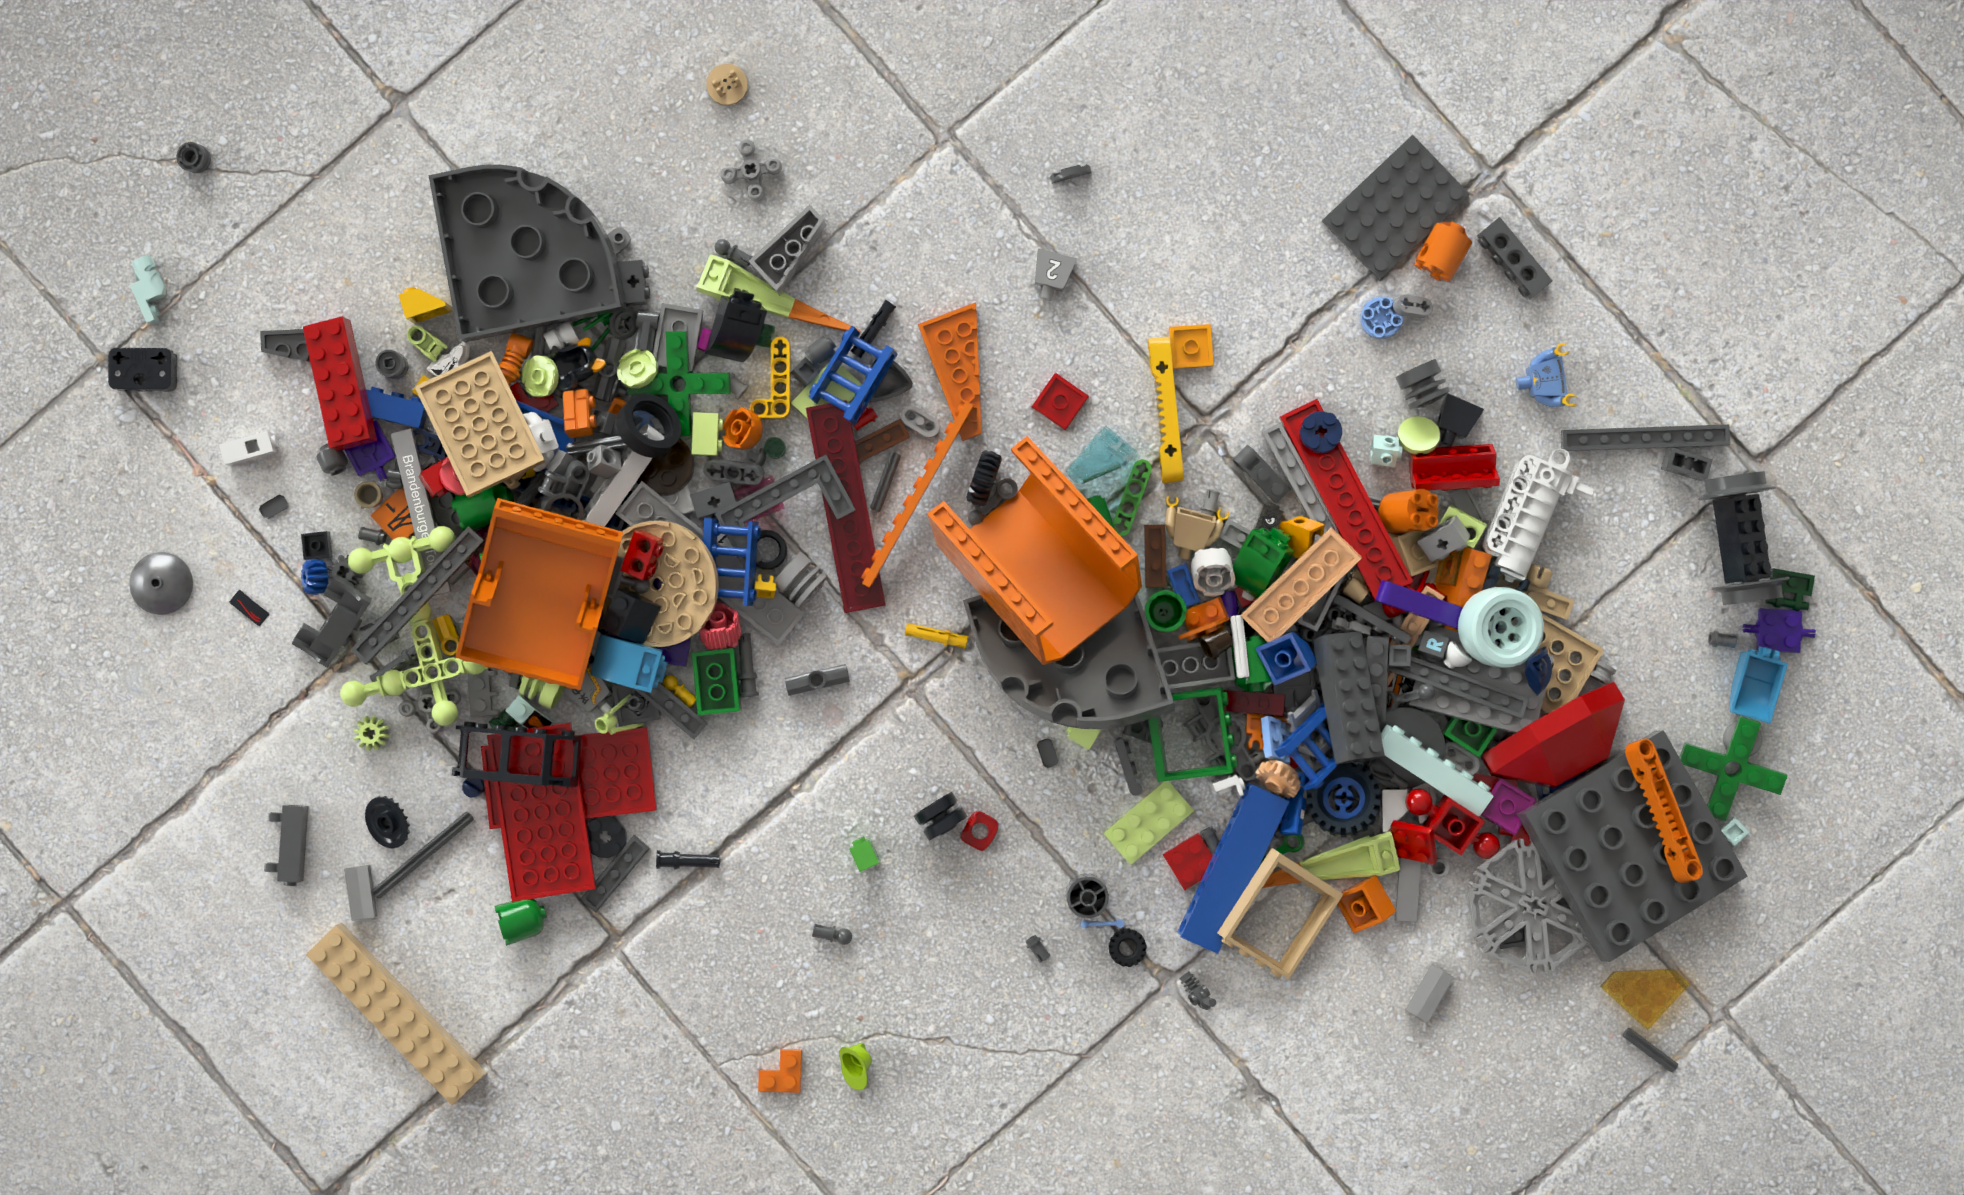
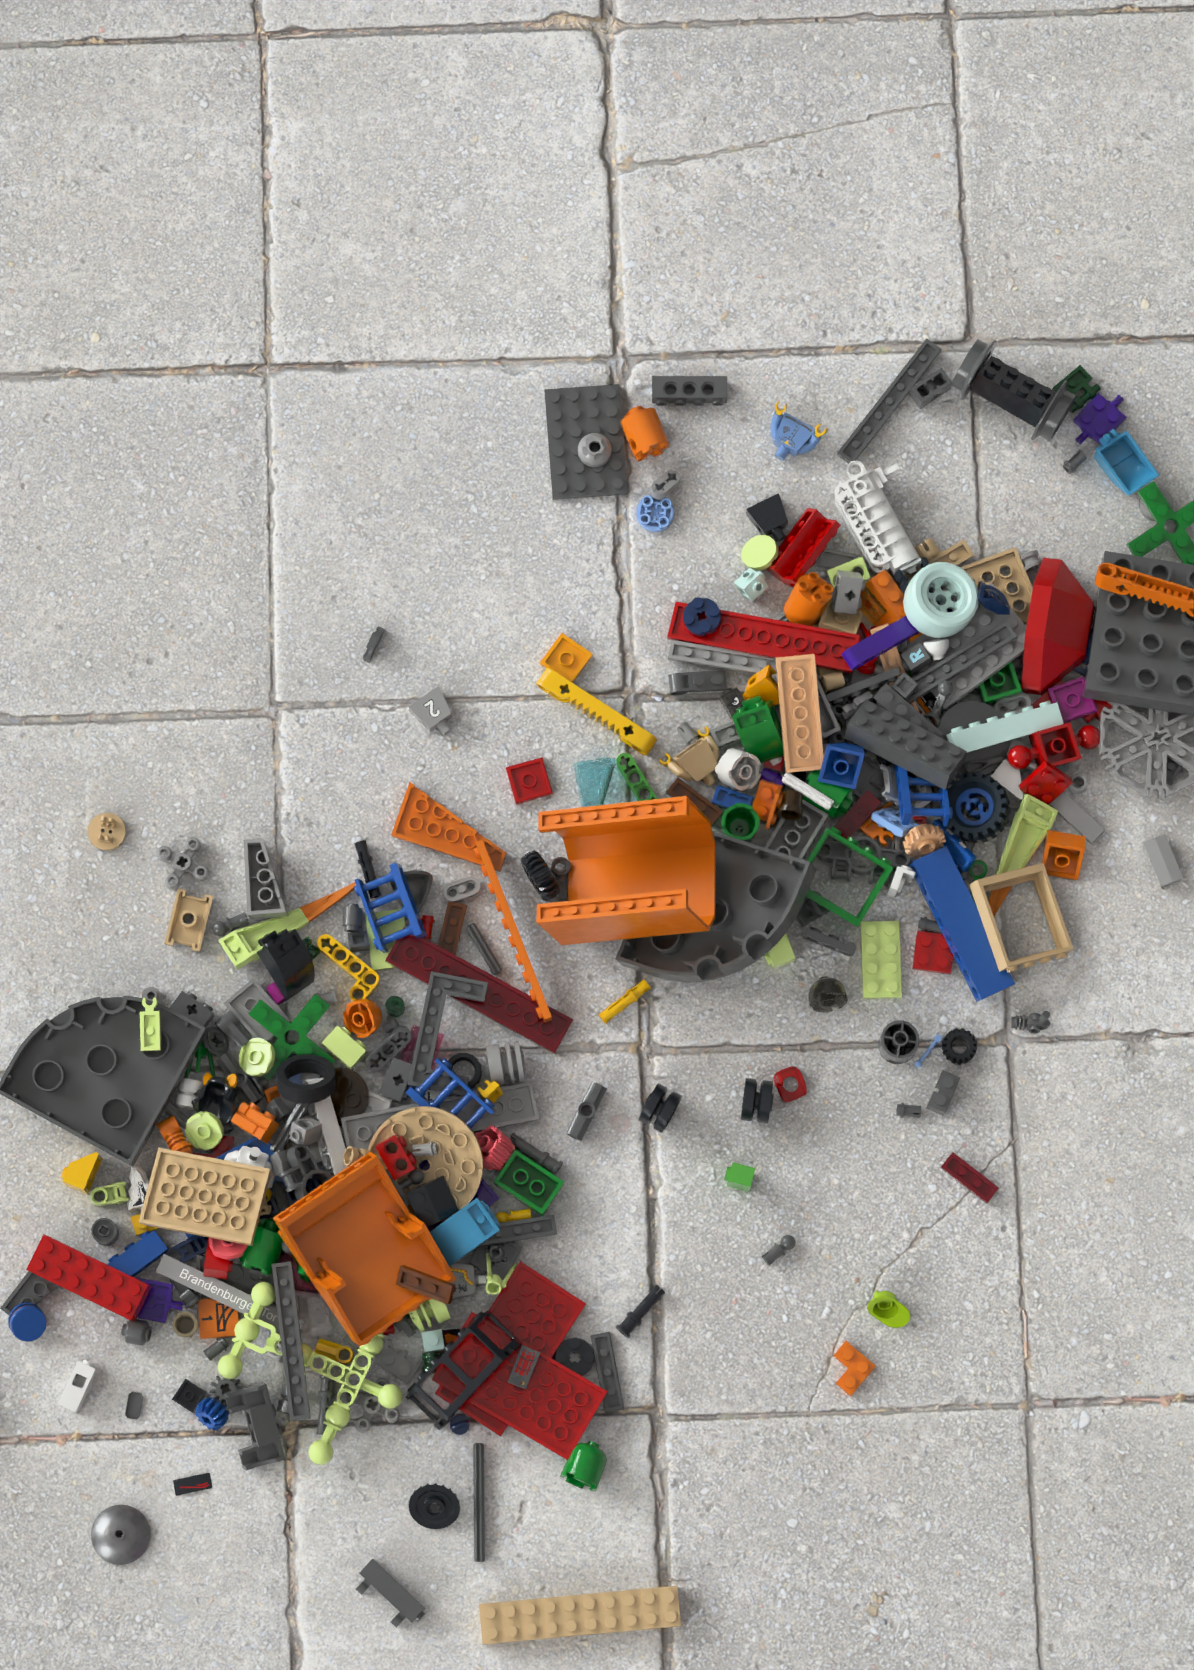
camera: 55 degrees left, 10 degrees down
light grey piece [344,865,377,921] -> none
yellowish green gear [353,715,390,751] -> none
dark grey piece [1037,738,1058,768] -> none
dark grey wheel [1395,359,1450,410] -> none
none -> blue head [8,1302,47,1342]
none -> yellowish green plate [140,997,161,1051]
none -> tan piece [164,888,213,952]
none -> tan wheel [343,1146,369,1166]
none -> reddish brown plate [396,1265,456,1305]
none -> light grey pin [412,1141,438,1157]
none -> tile [507,1345,540,1390]
none -> light grey piece [578,433,612,467]
none -> black wheel [638,1083,682,1133]
none -> clear smoke cylinder [808,976,848,1012]
none -> dark grey brick [926,1070,961,1116]
none -> dark red plate [941,1152,999,1204]

